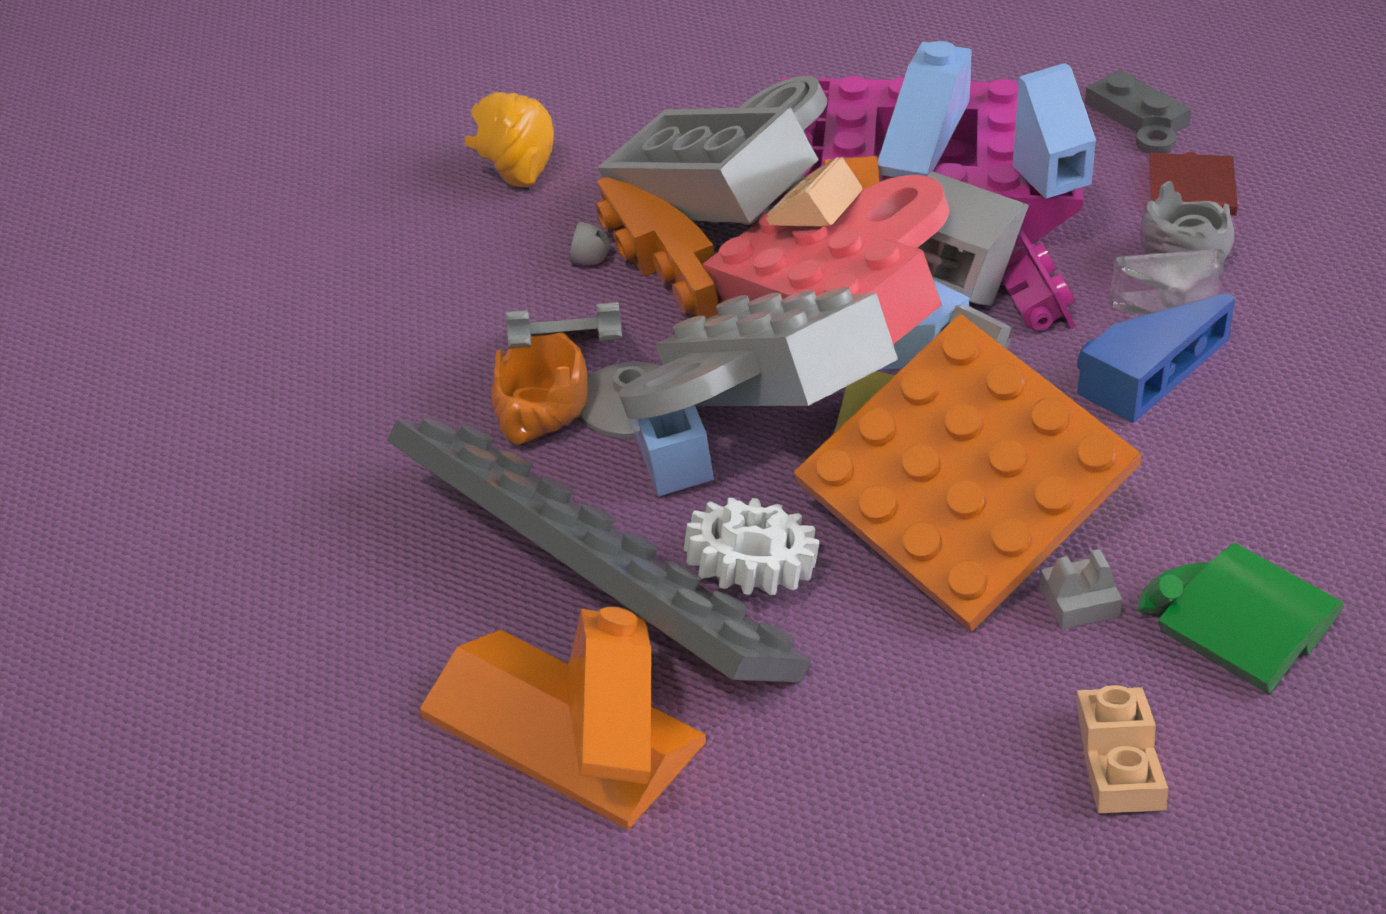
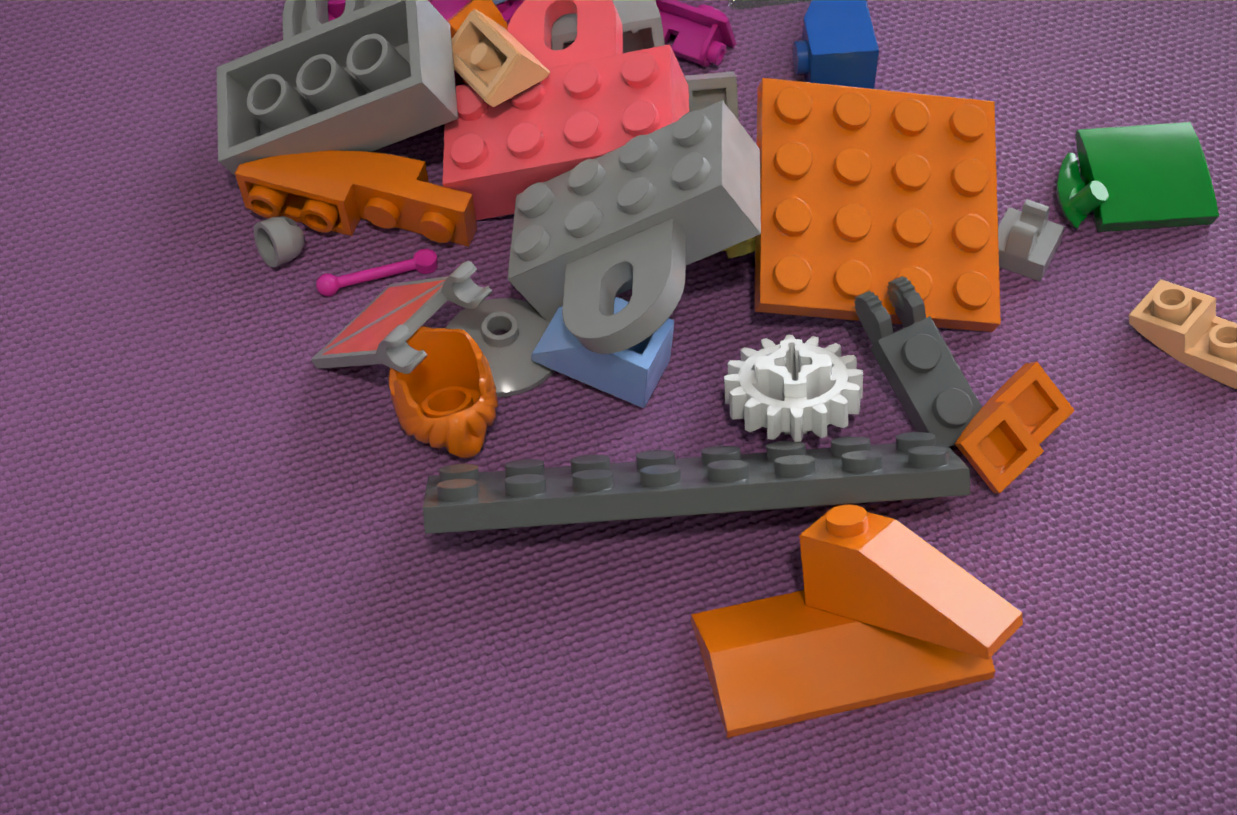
camera: 50 degrees left, 10 degrees up
light orange hair [464,91,554,187] -> none
none -> dark pink hinge [316,249,438,297]
none -> dark grey hinge [854,276,982,449]
none -> orange slope [955,362,1075,493]

